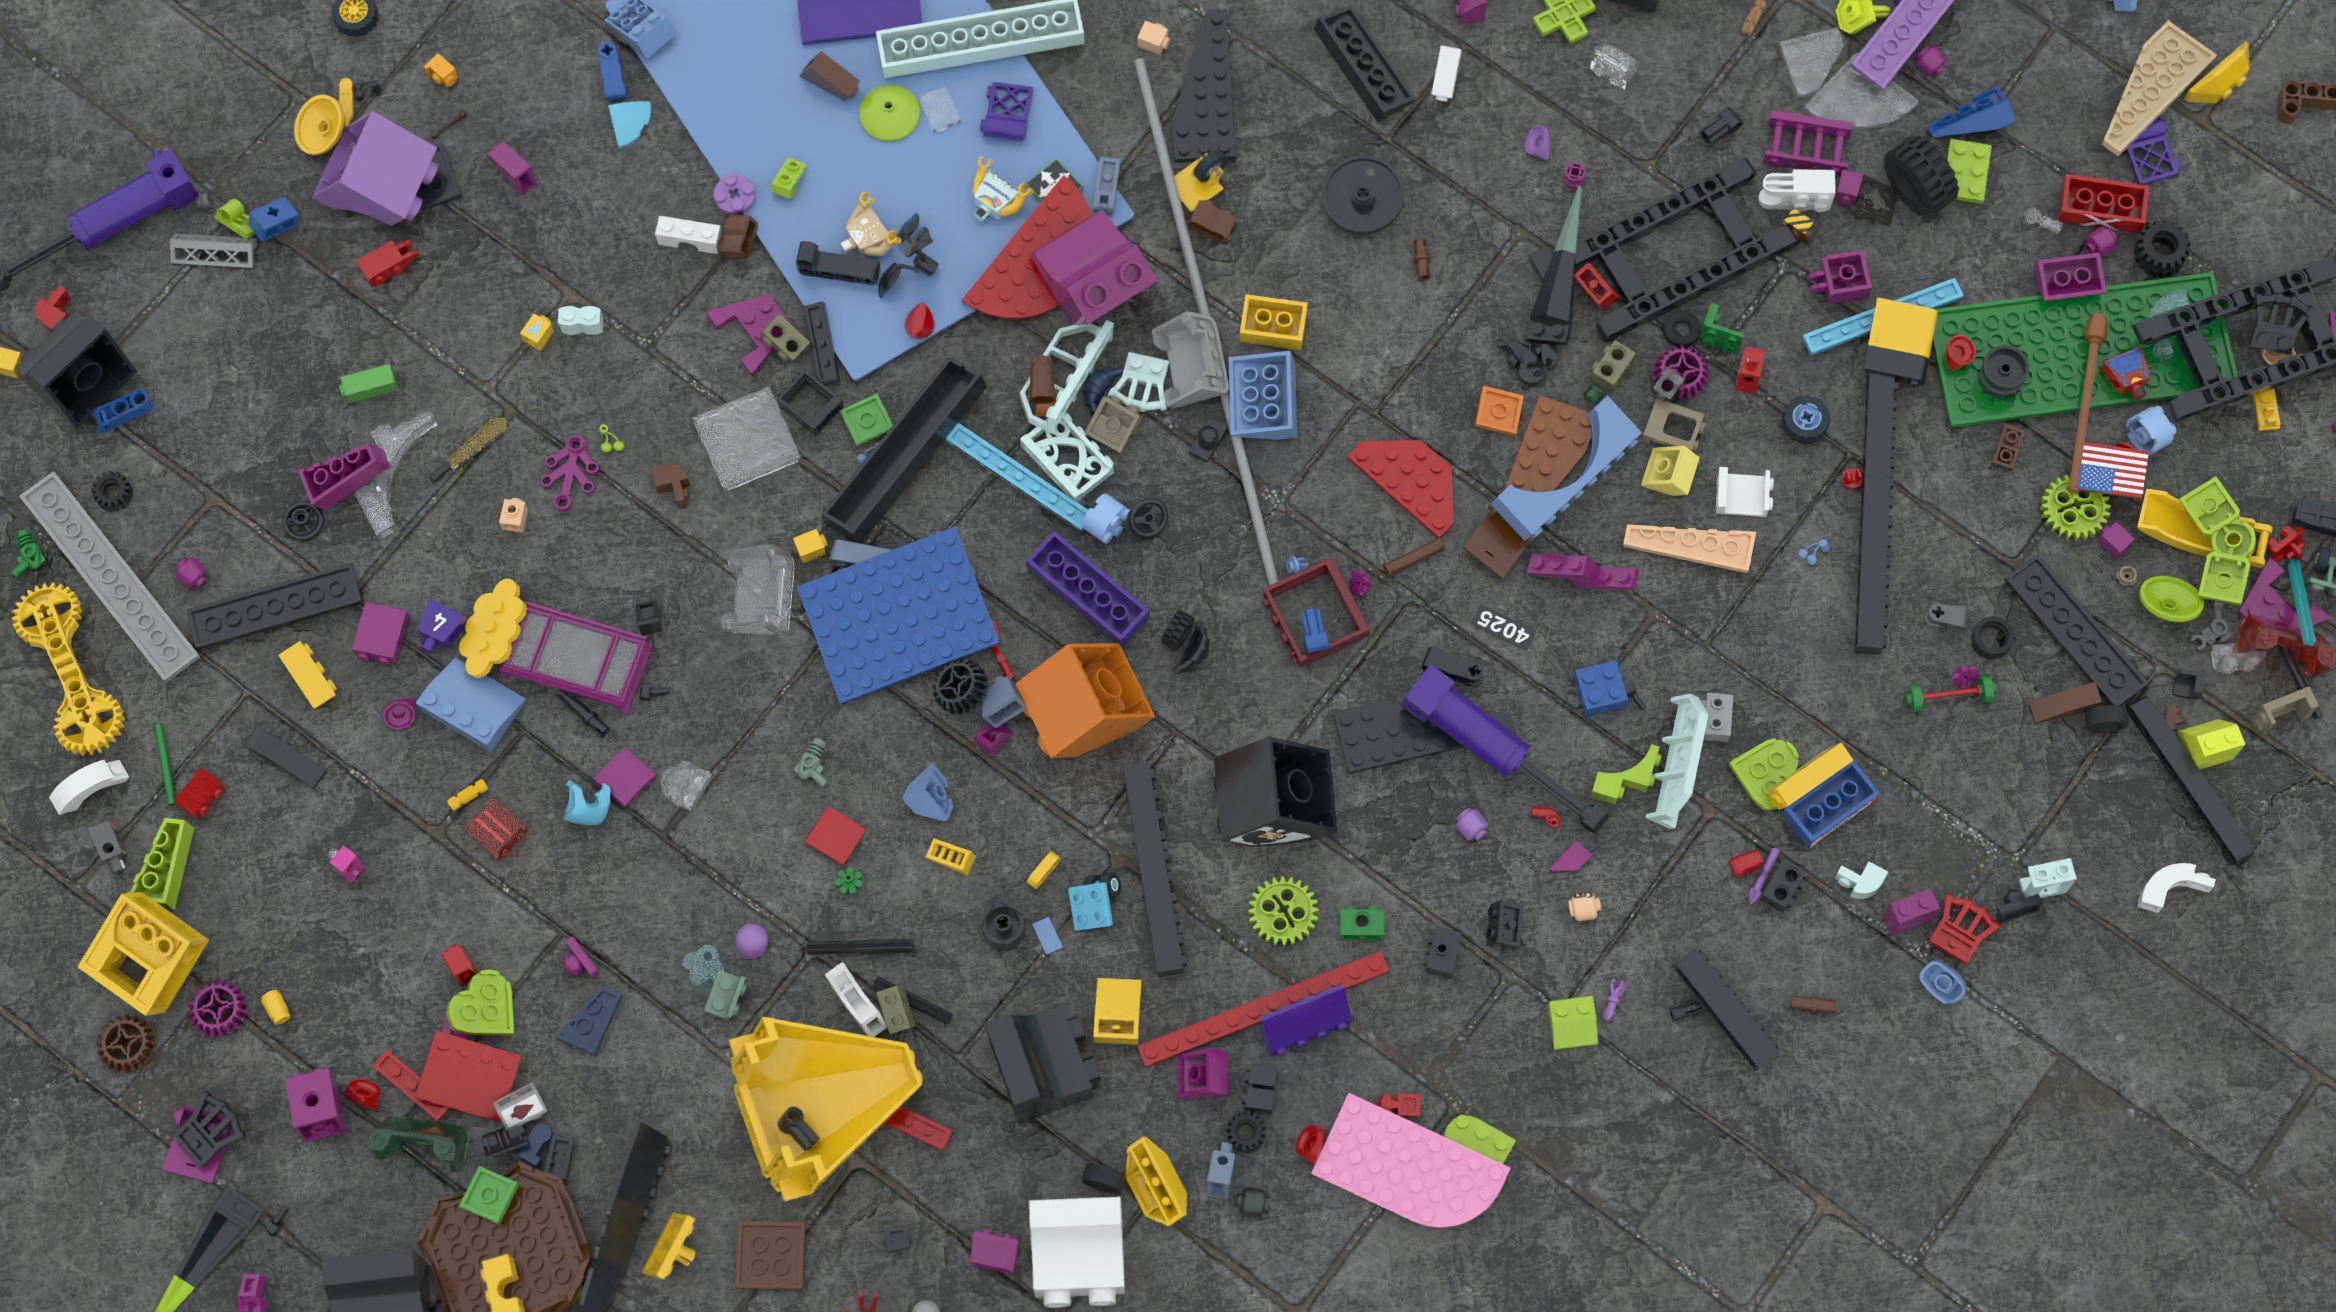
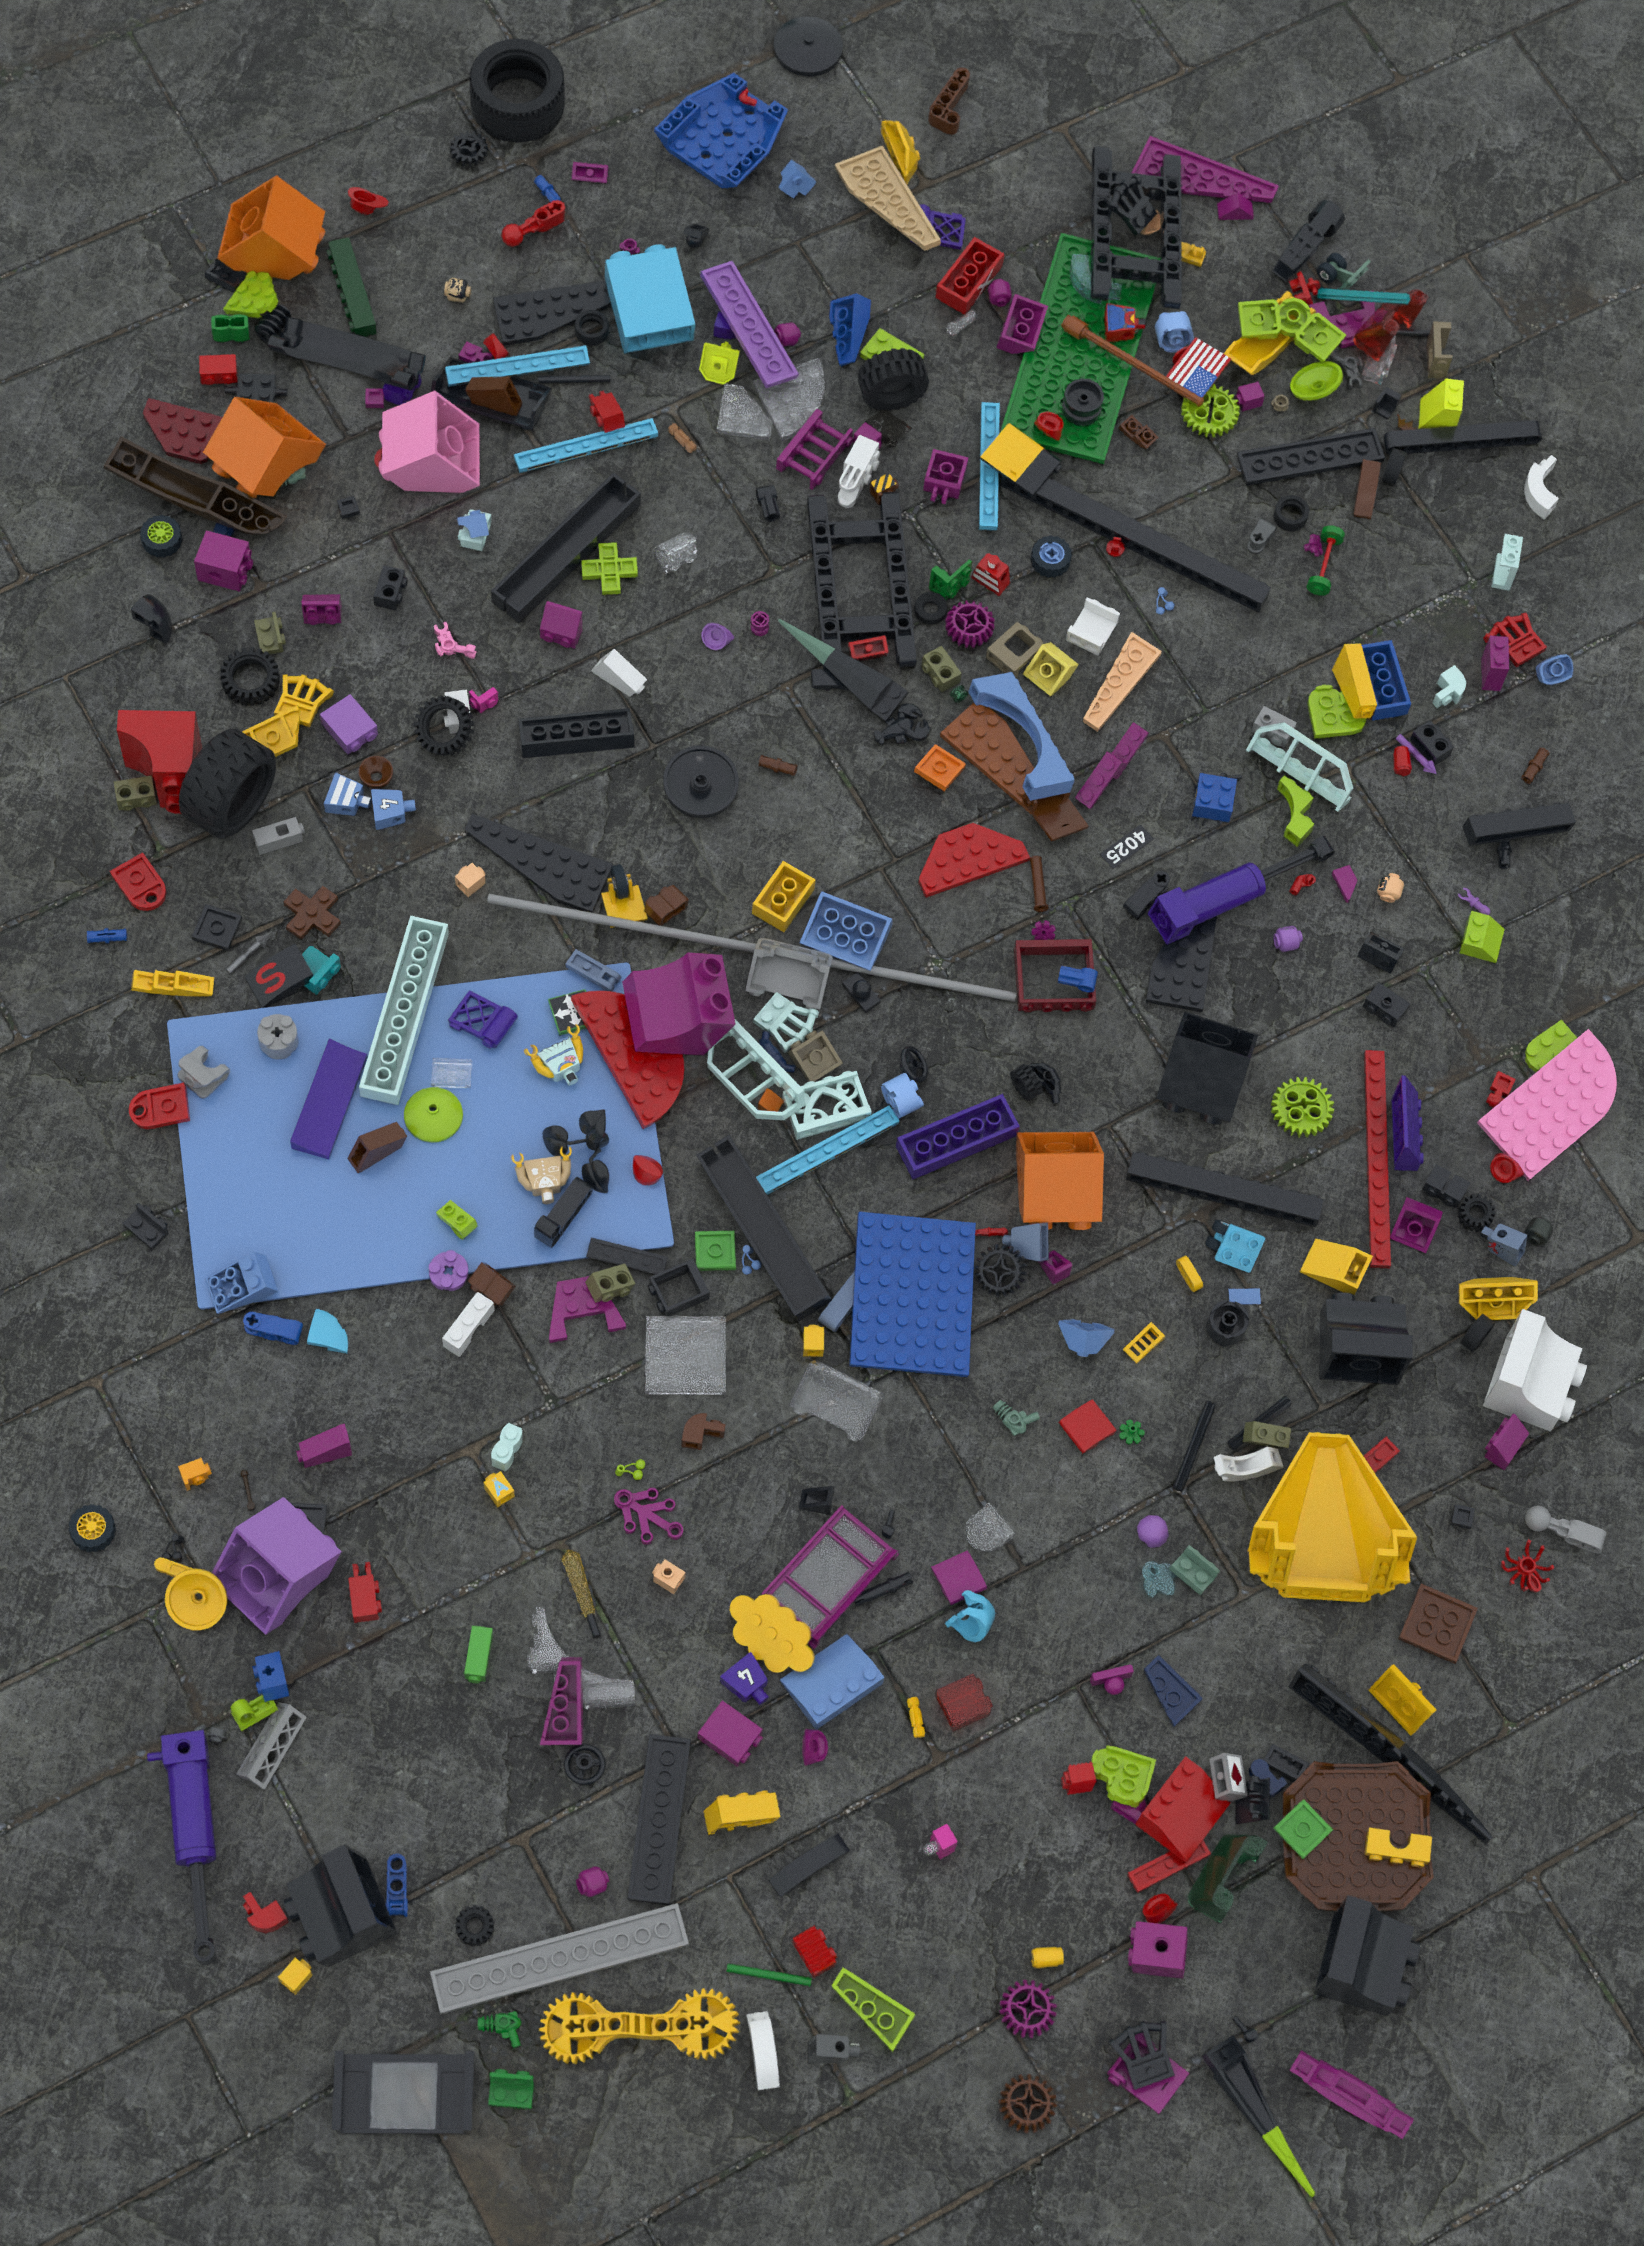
camera: 75 degrees left, 5 degrees down
yellow piece [78,892,209,1016] -> none
black piece [777,1107,820,1151] -> none
reddish brown plant [1028,355,1056,404] -> none
medium blue plate [1286,556,1309,575] -> none
green brick [1340,906,1384,940] -> none
brick [1653,367,1686,402] -> none
black tile [1996,889,2042,923] -> none
black tyre [2133,220,2191,278] -> none

